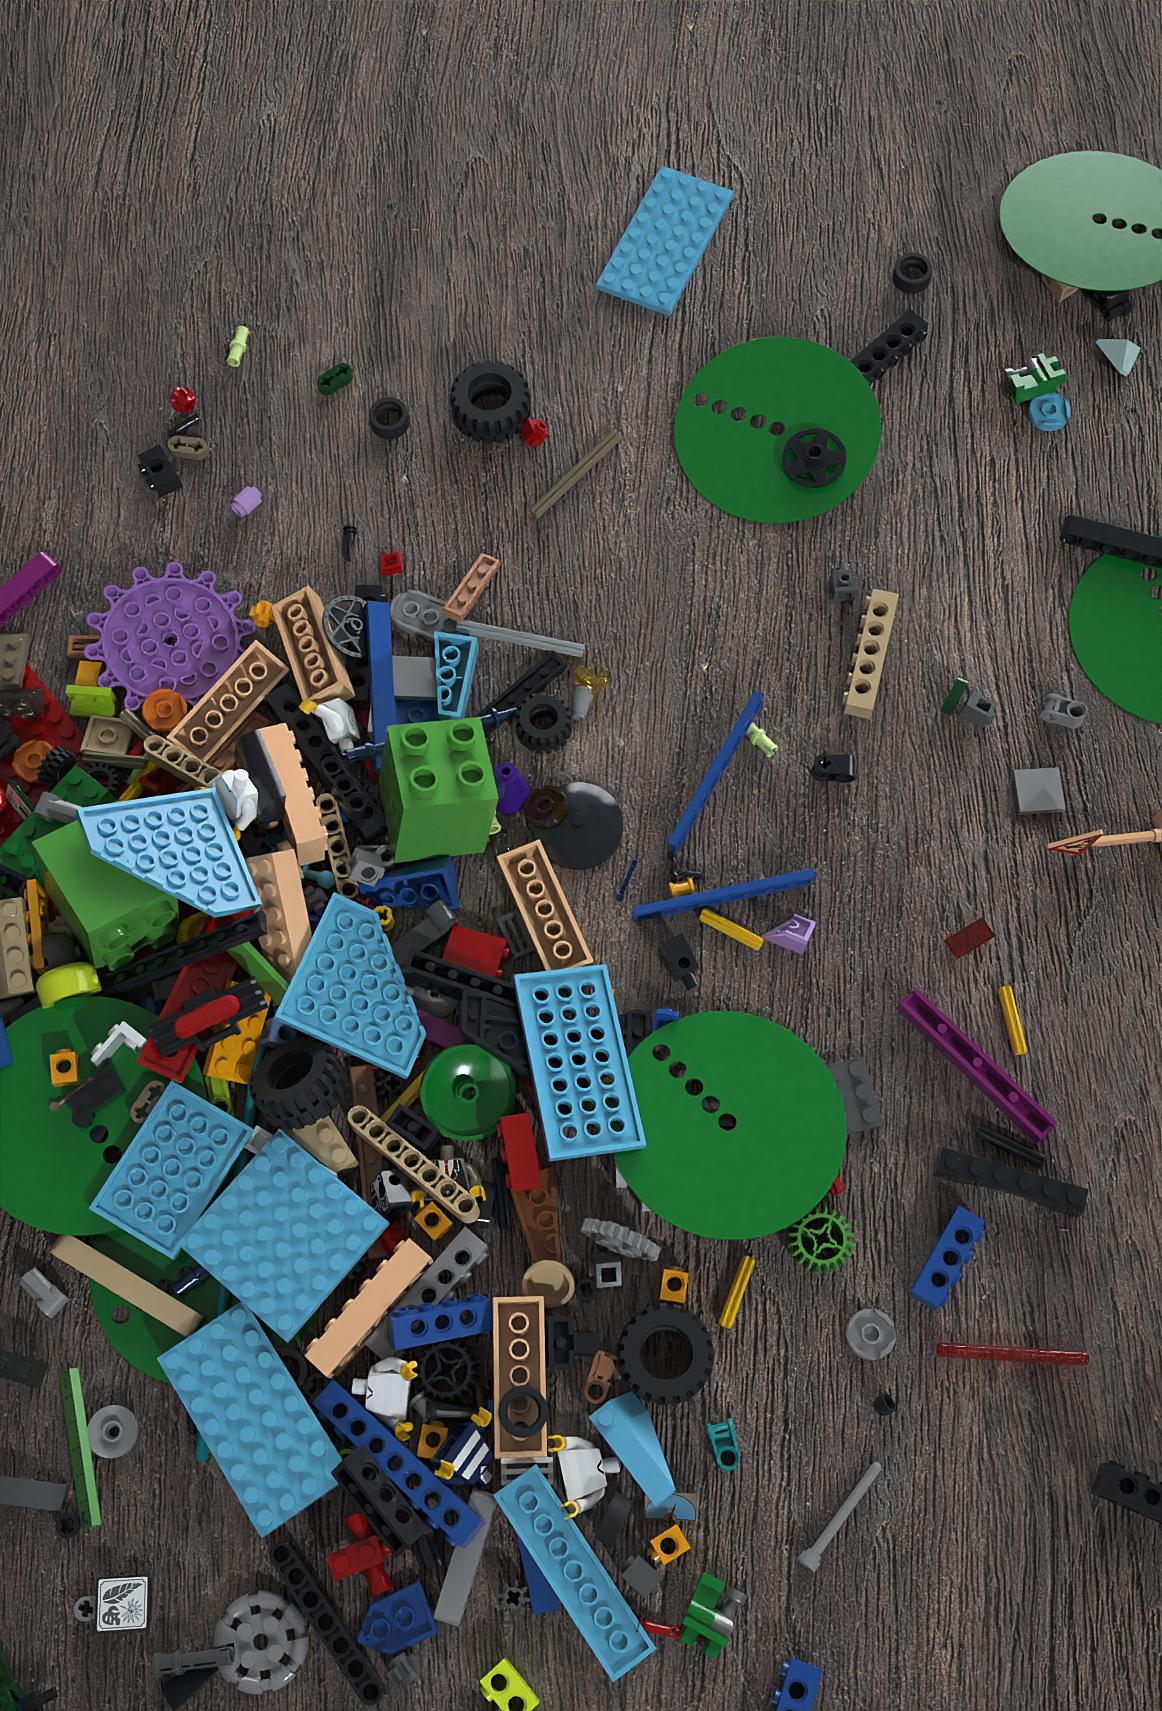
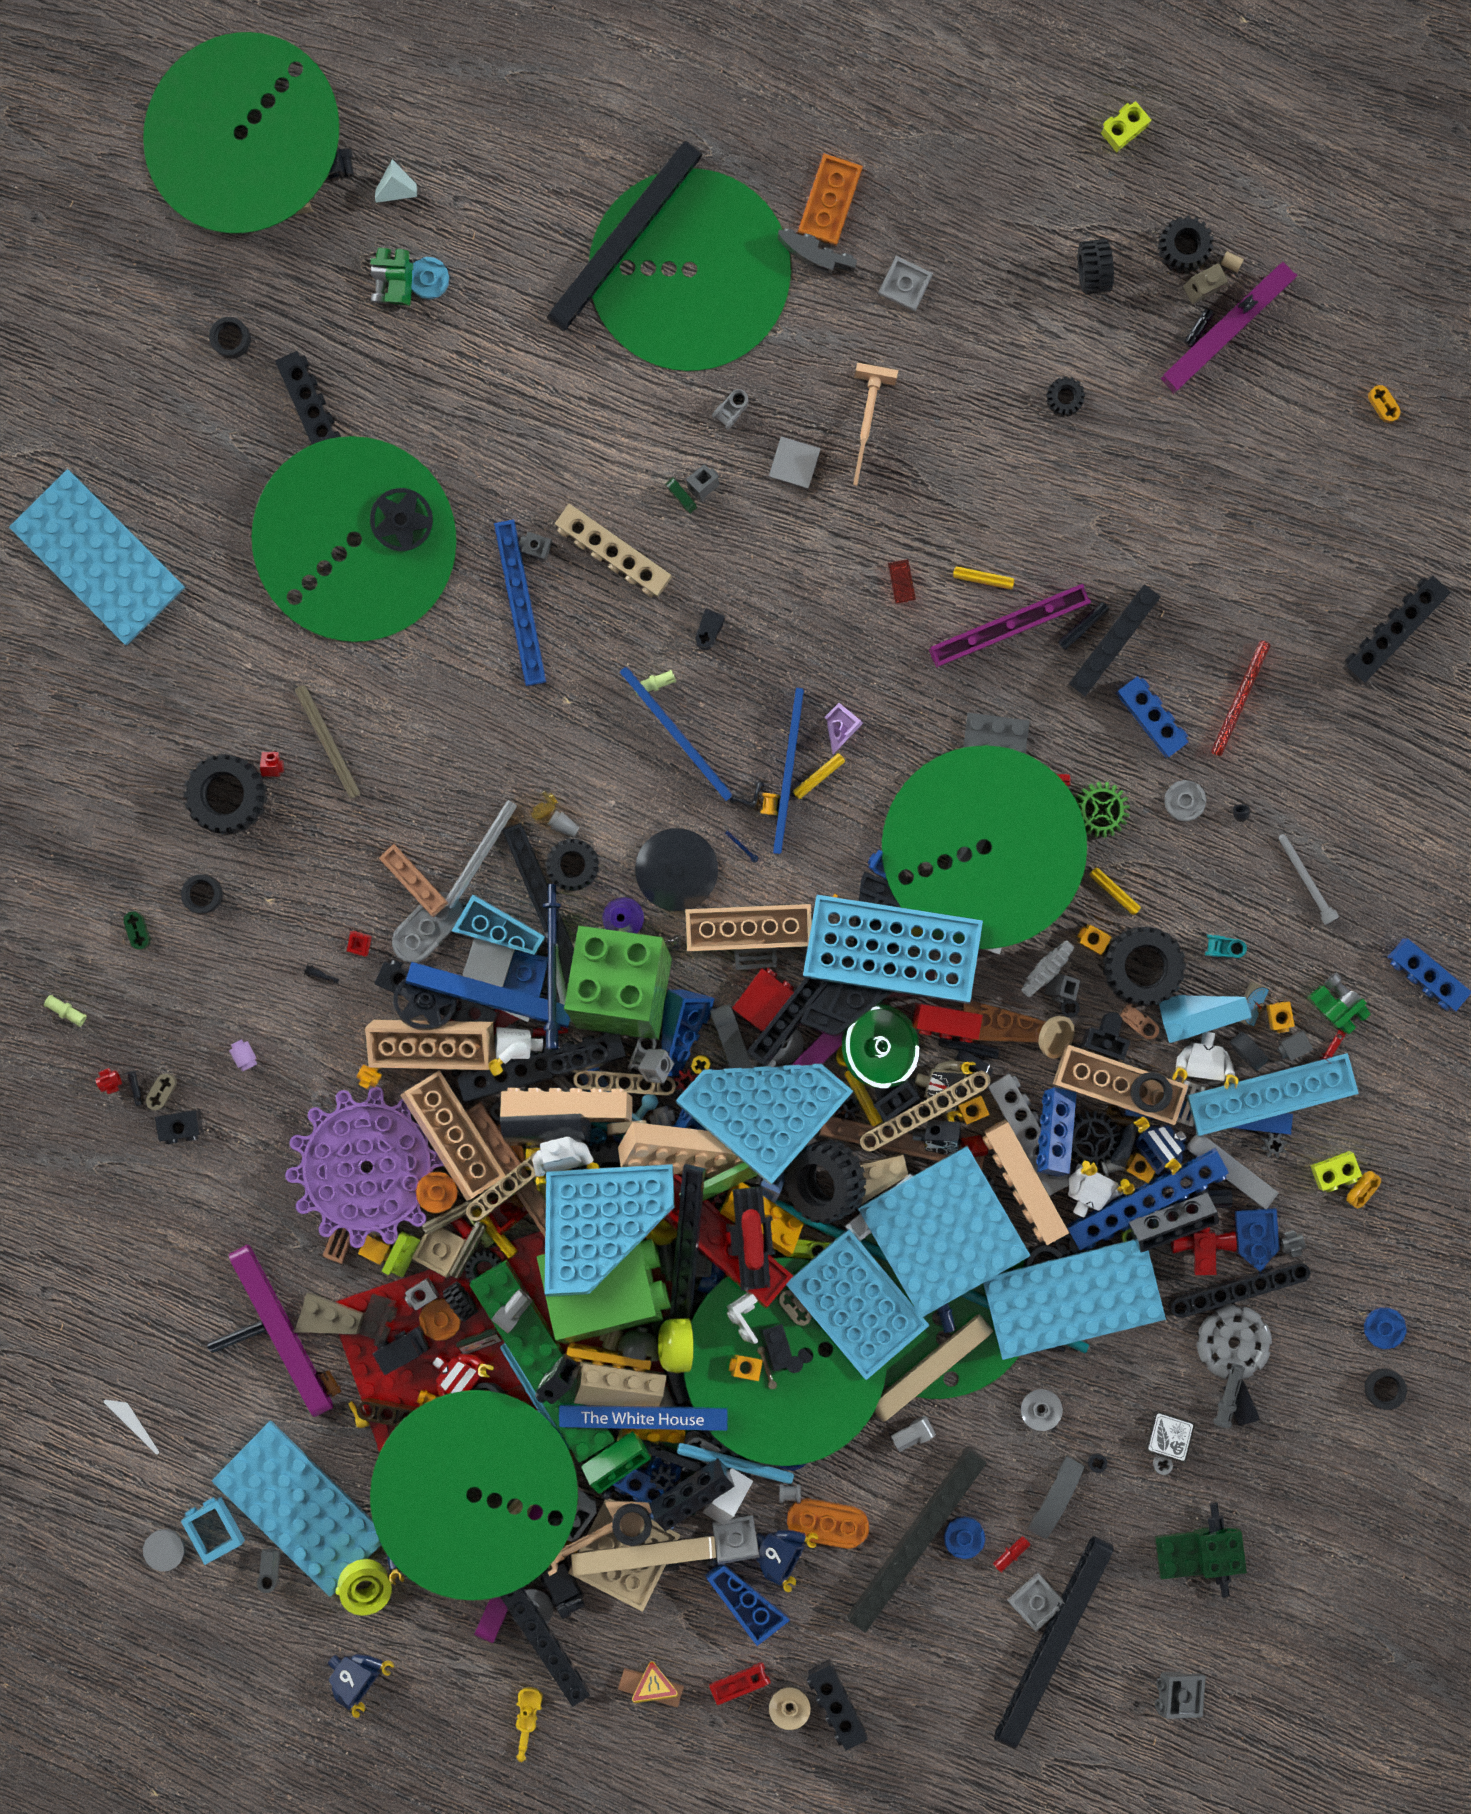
camera: 70 degrees left, 20 degrees up
bright green tile [59,1368,101,1531] -> none
dark brown tile [523,785,568,829] -> none
black torso [658,933,700,991] -> none
none -> light grey brick [405,1277,440,1310]
none -> blue tile [494,519,547,687]

